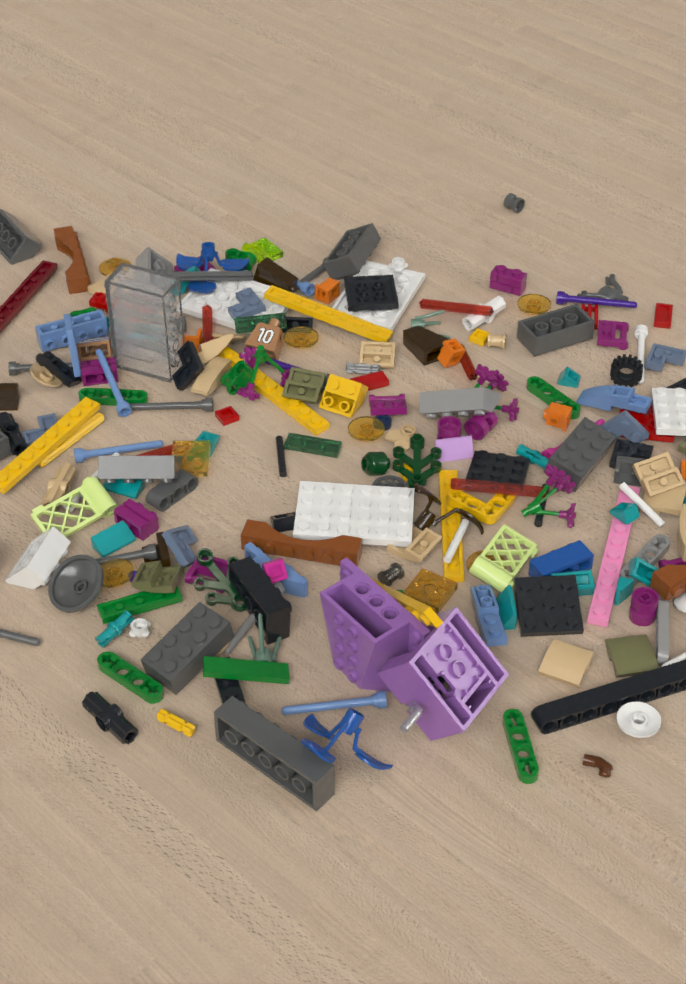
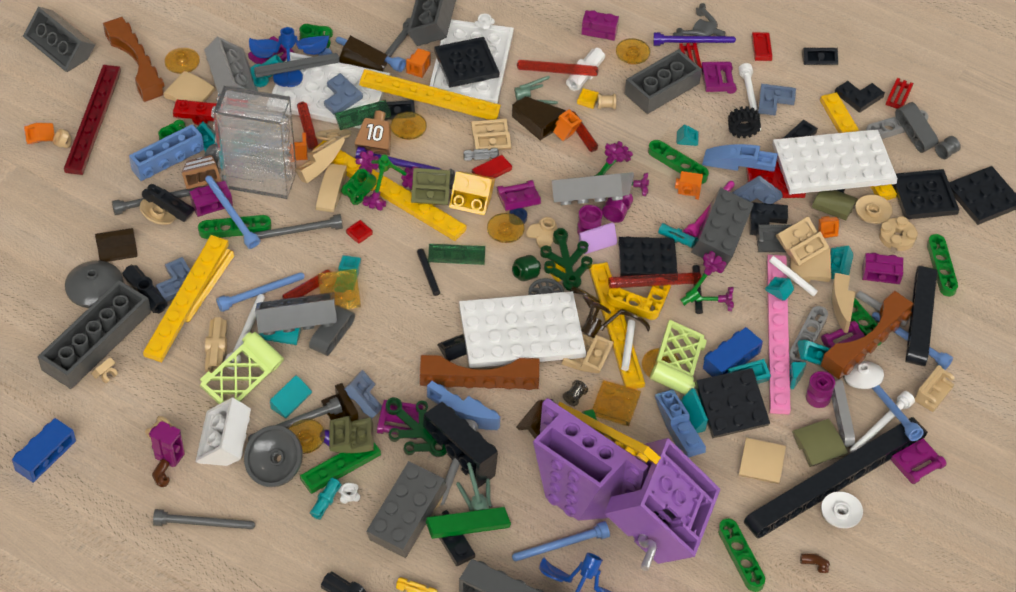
camera: 15 degrees left, 10 degrees up
medium blue tile [63,313,81,377] -> none
green beam [97,652,164,704] -> none
magenta brick [114,499,159,541] -> none
black plate [172,341,204,391] -> none
clear neon green plate [242,238,283,263] -> none
dark pink tile [262,557,288,583] -> none

